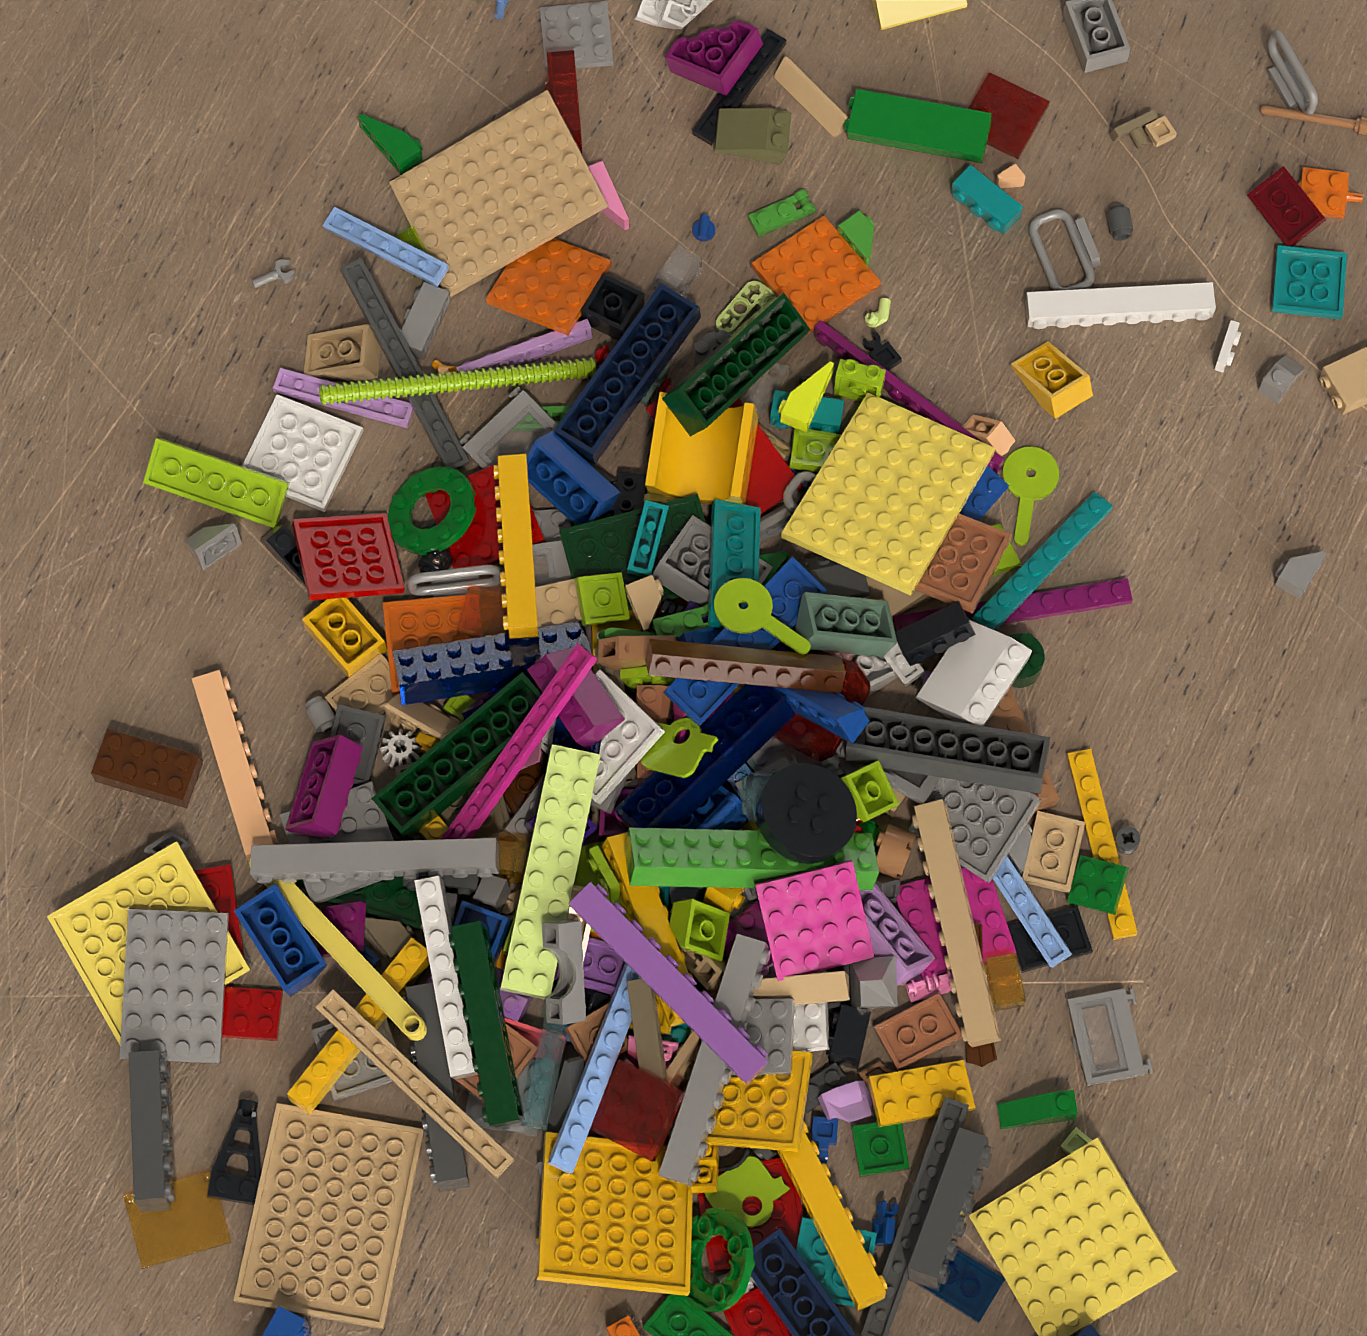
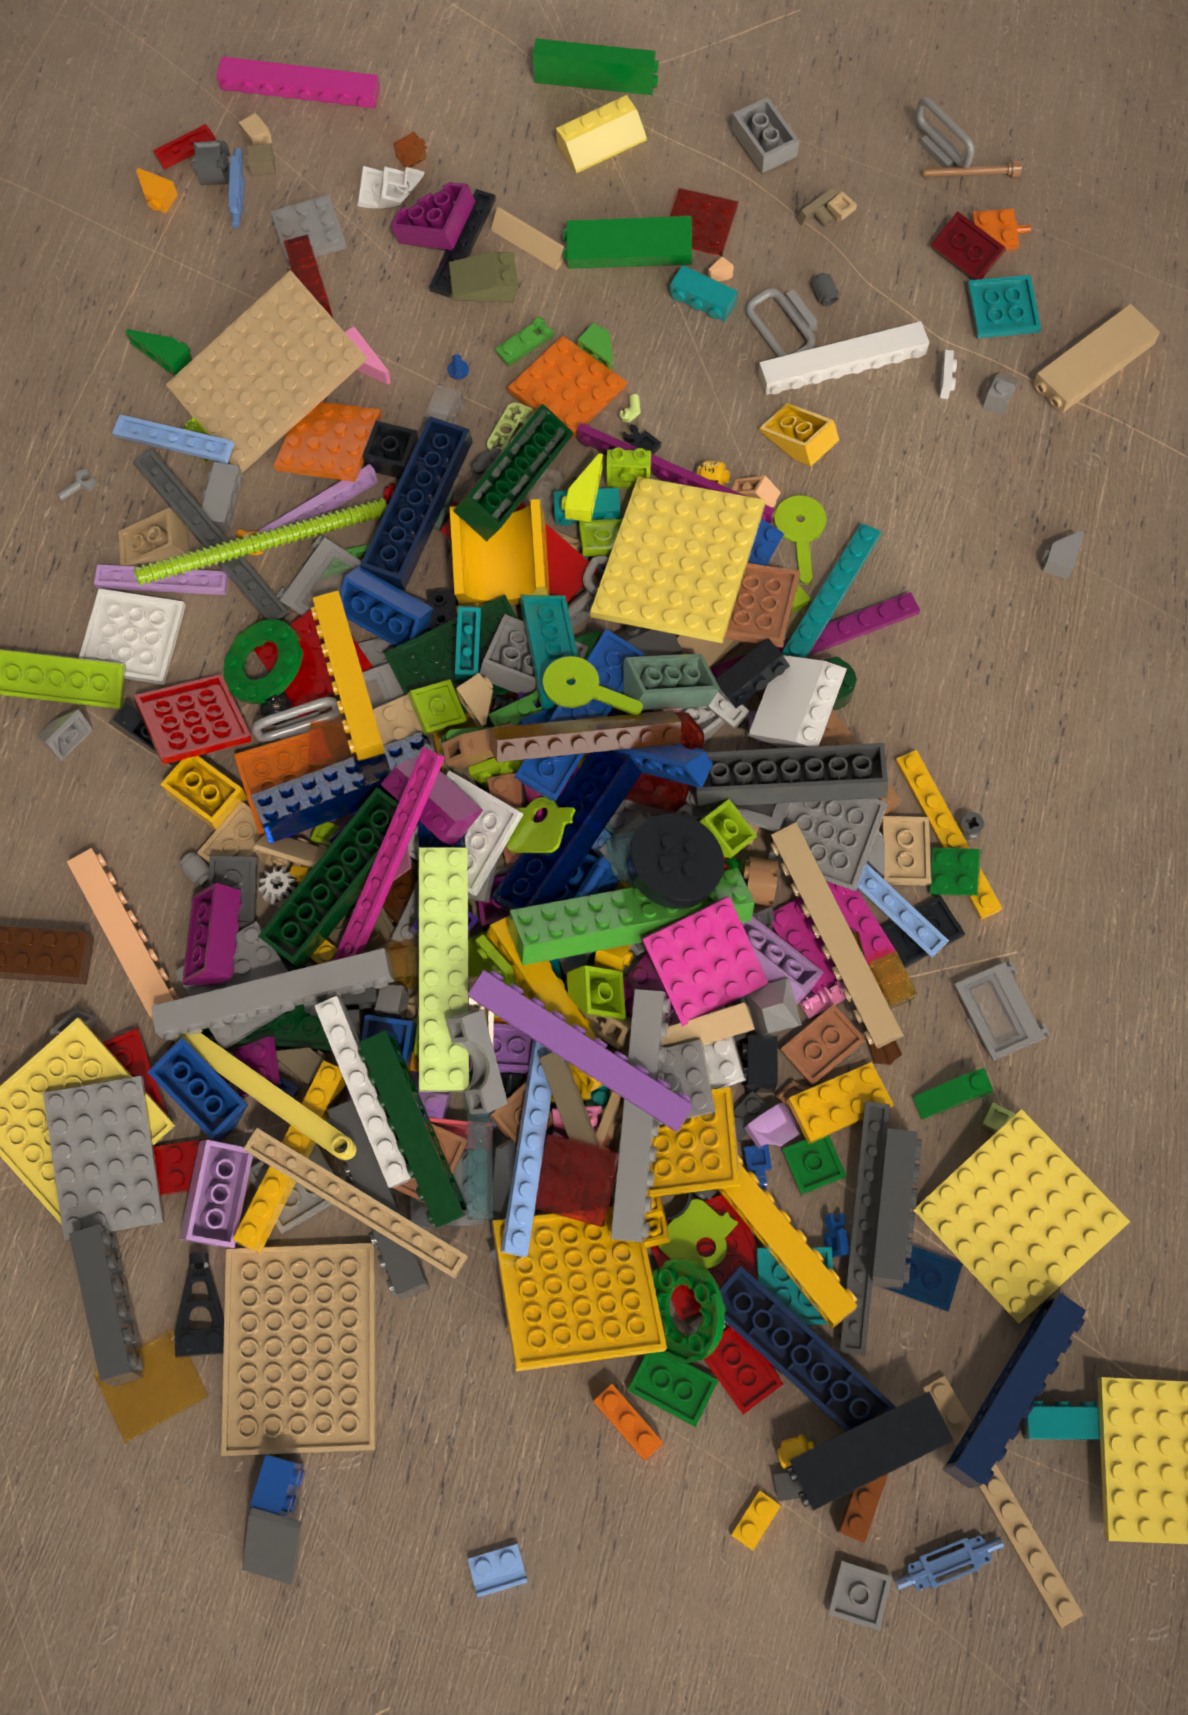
camera: 10 degrees left, 0 degrees up
none -> lavender brick [179,1140,253,1248]
none -> yellow head [697,460,730,486]

